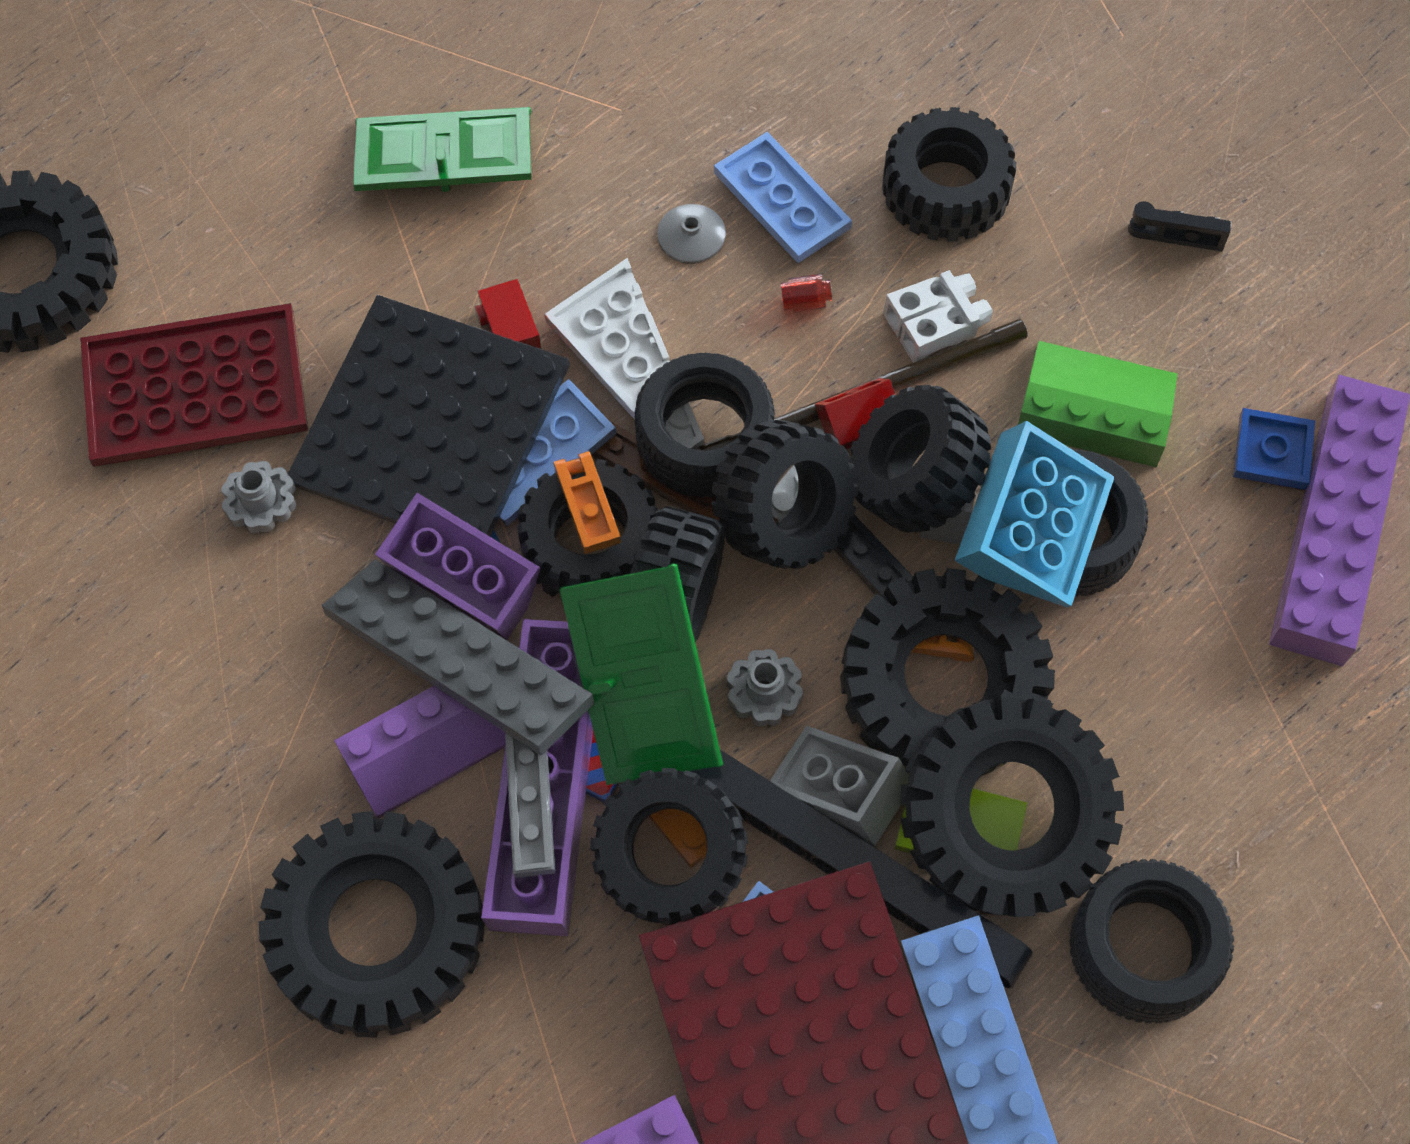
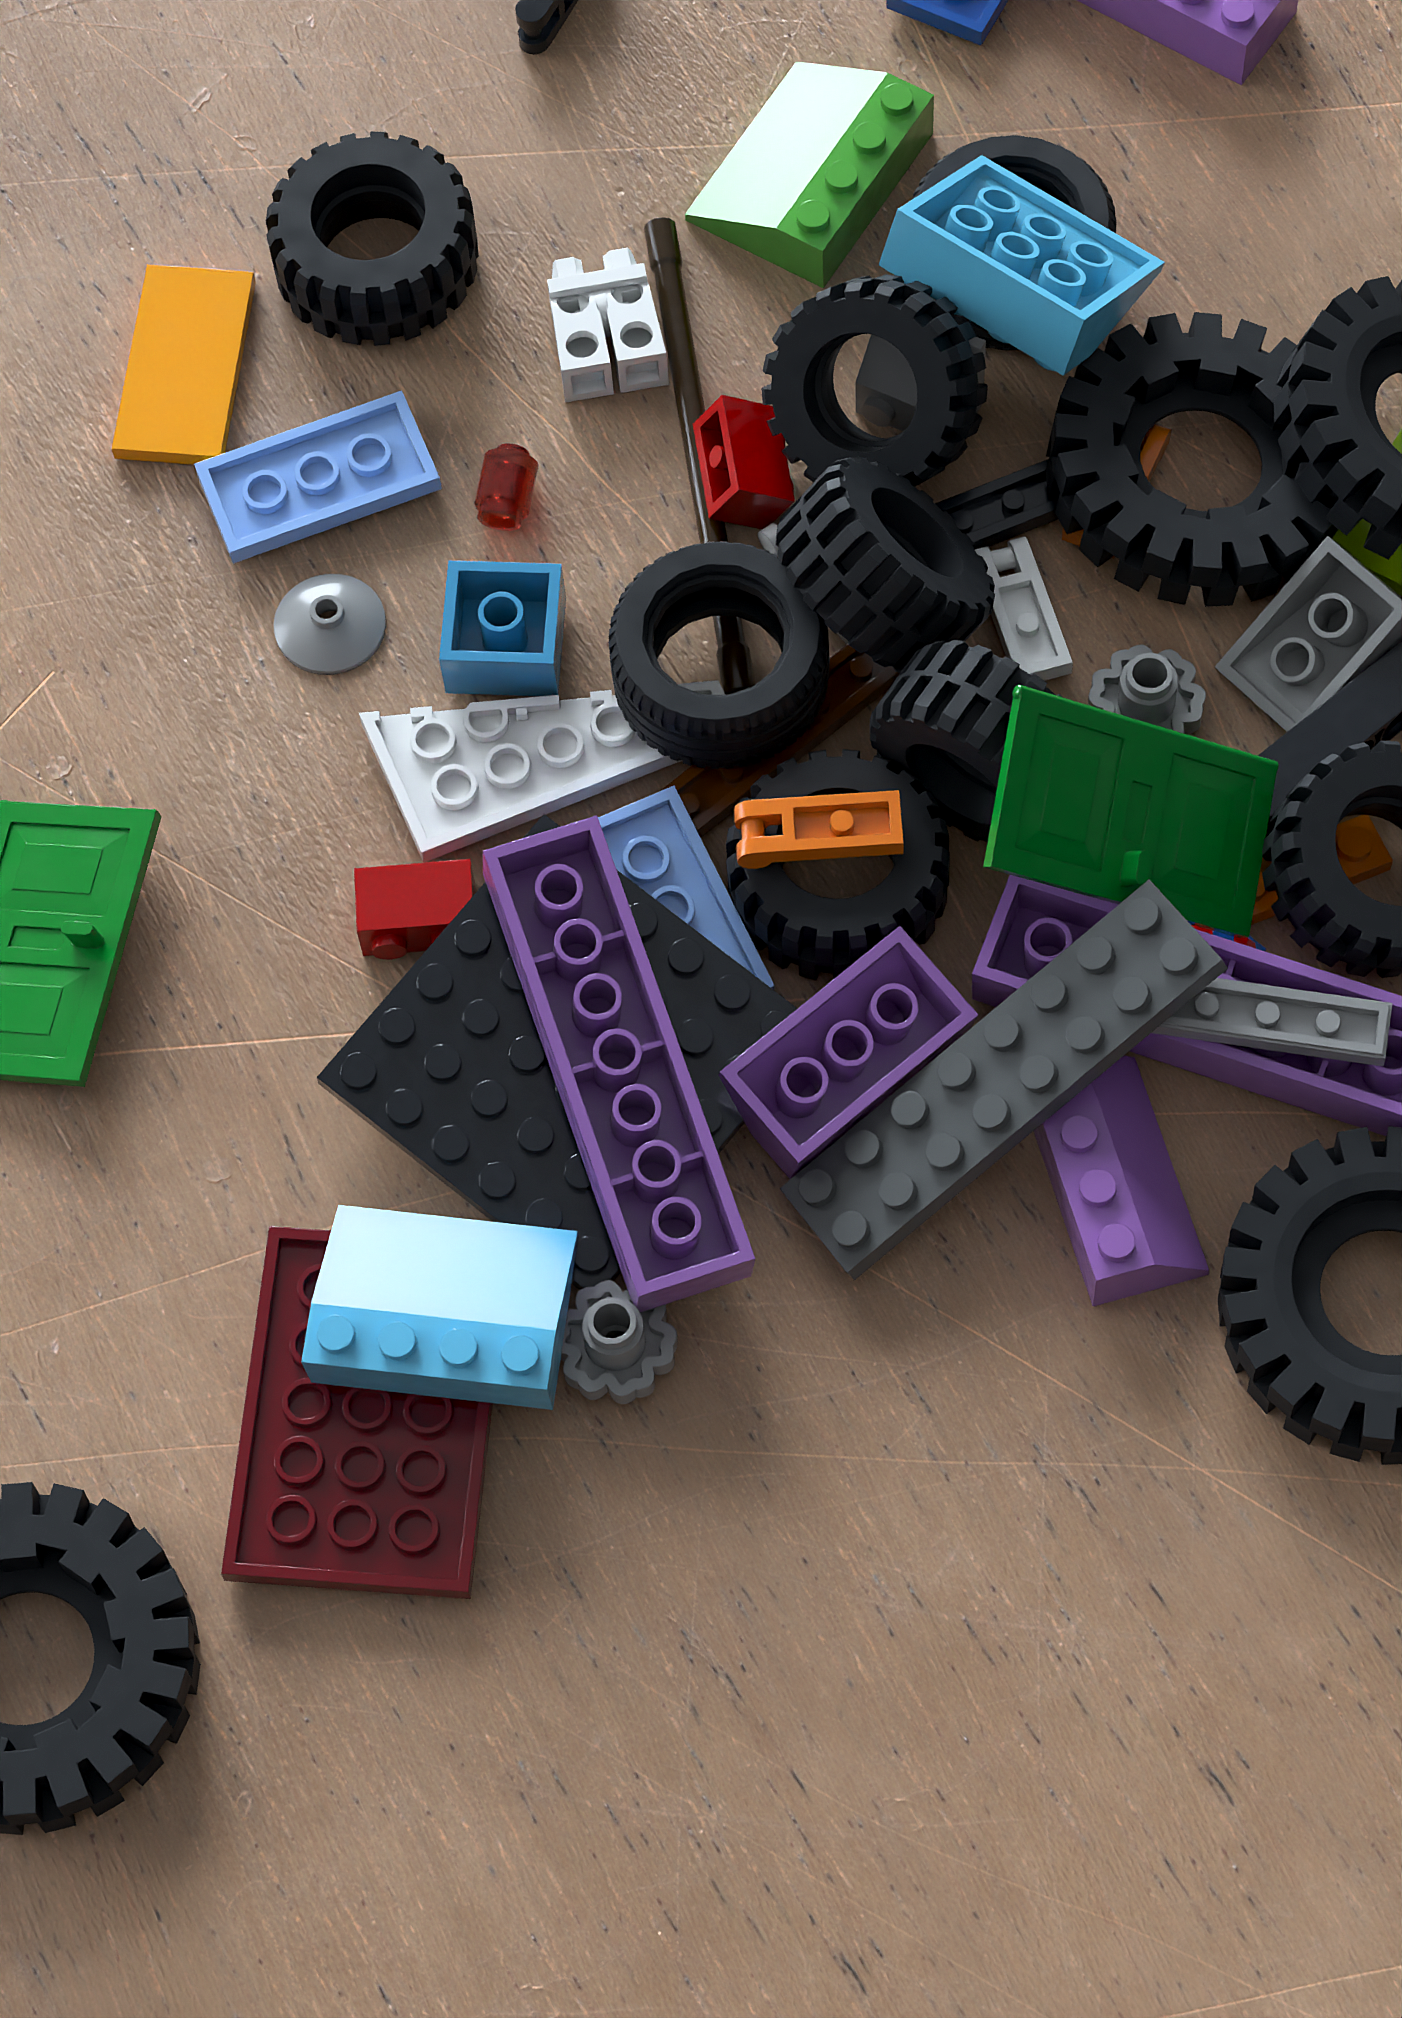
camera: 70 degrees left, 0 degrees up
none -> light orange tile [112,264,256,465]
none -> slope [301,1205,579,1410]
none -> dark azure brick [439,560,566,696]
none -> medium lavender brick [483,815,755,1312]
none -> white plate [975,536,1073,681]

